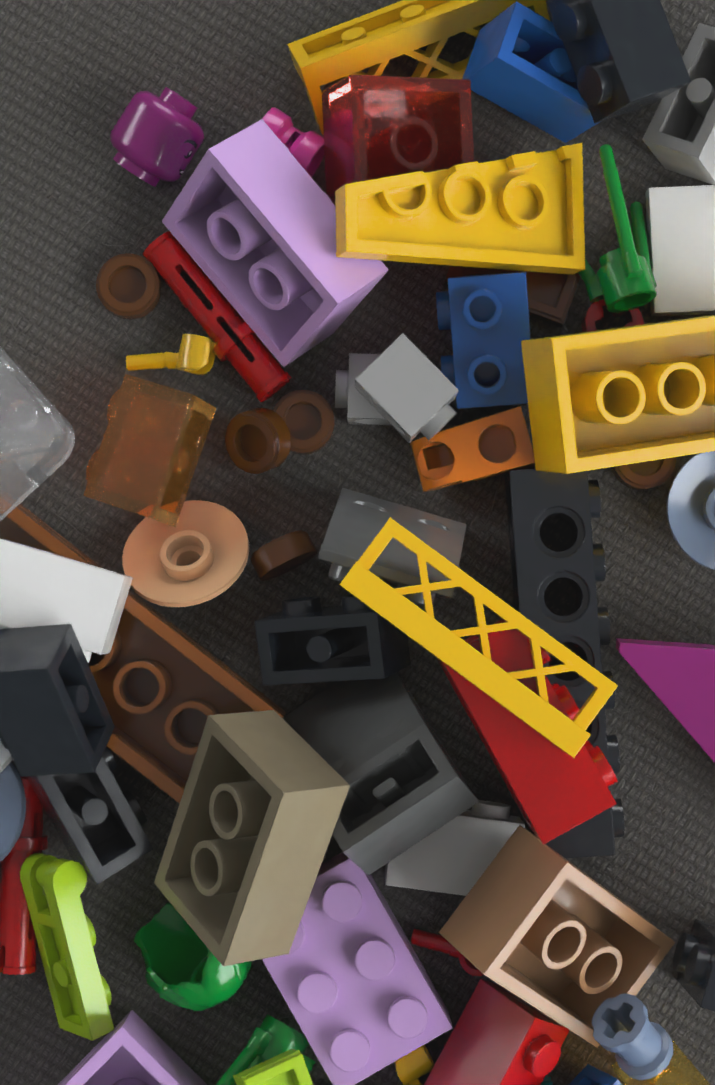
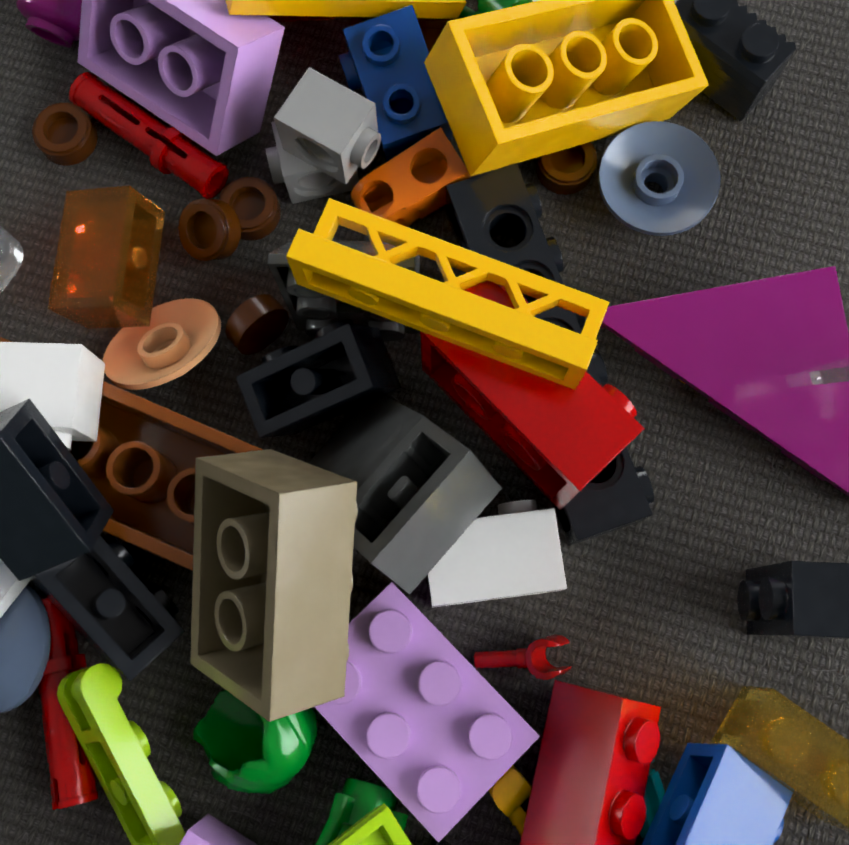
camera: 10 degrees left, 10 degrees down
yellow hand [126,334,216,375] -> none
medium nougat brick [439,825,675,1048] -> none
sand blue bush [591,993,673,1080] -> none

